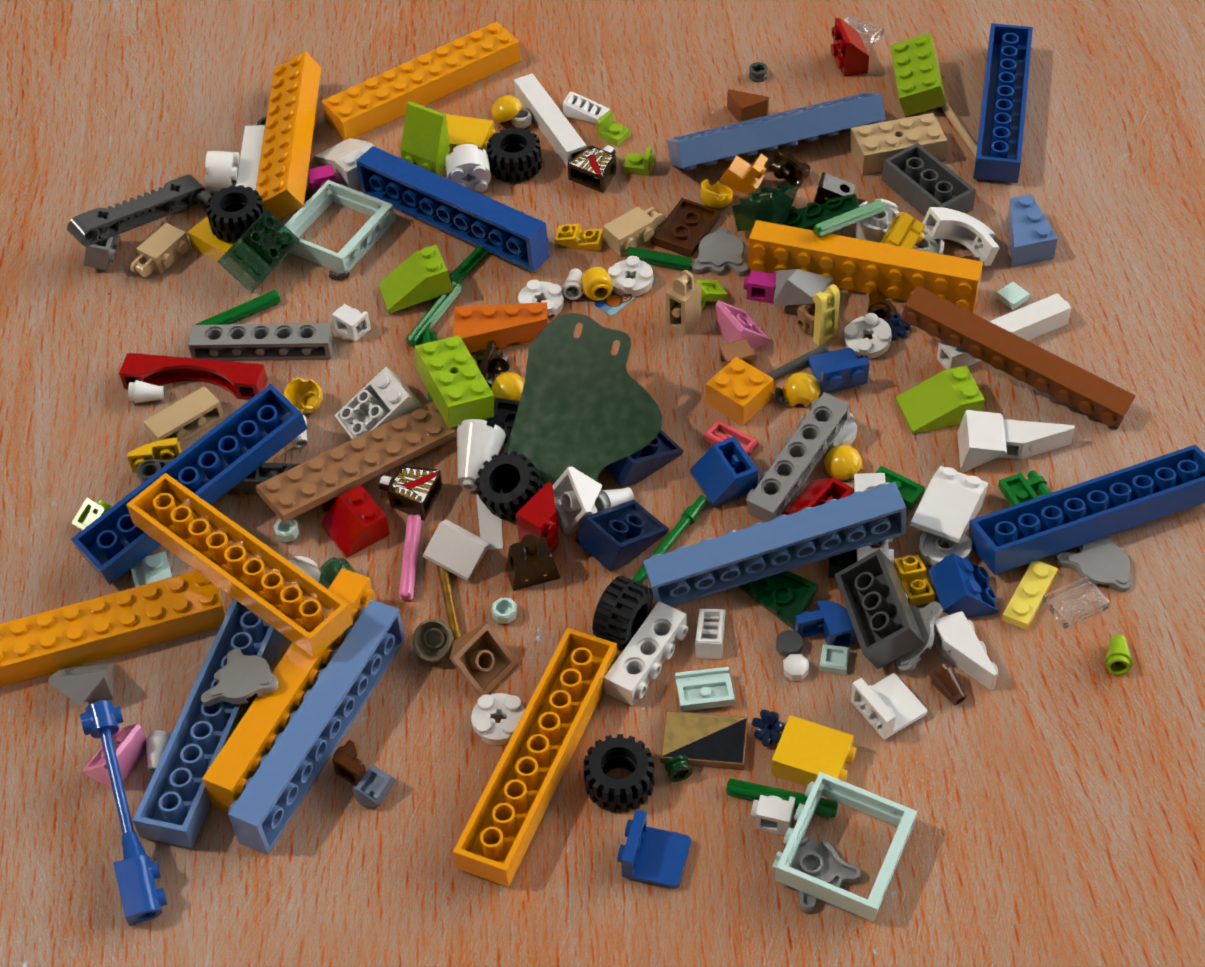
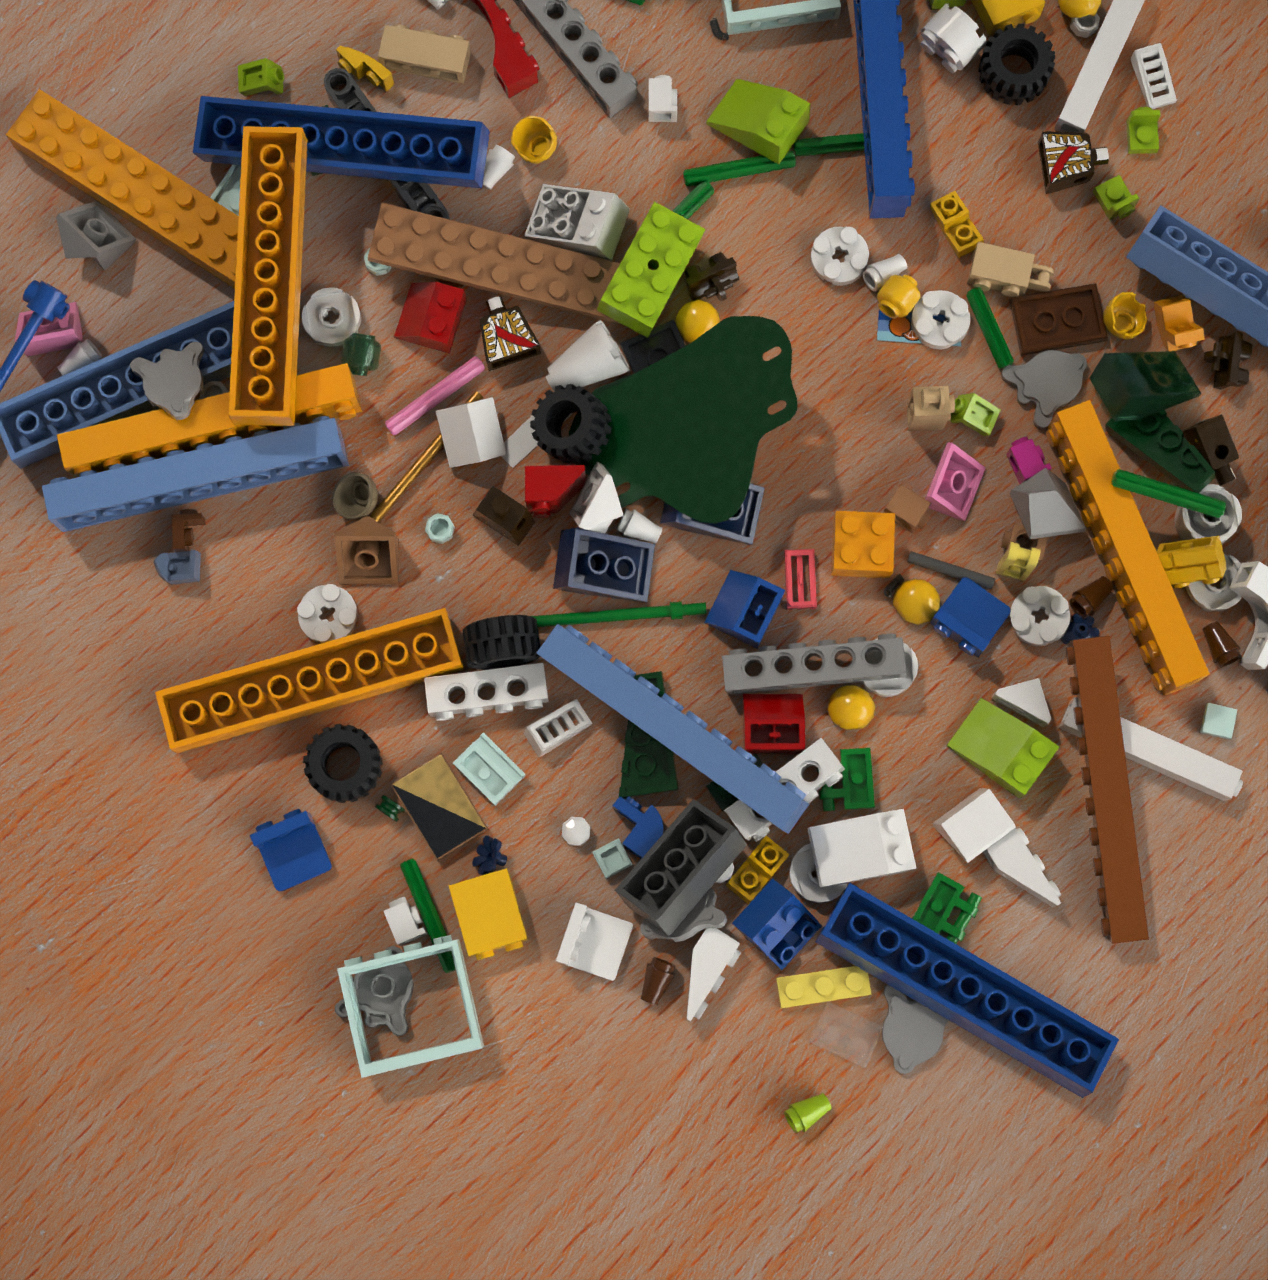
camera: 50 degrees right, 30 degrees up
orange wedge [453,302,549,355] -> none
dark grey tile [776,630,803,657] -> none
none -> white slope [991,678,1051,728]

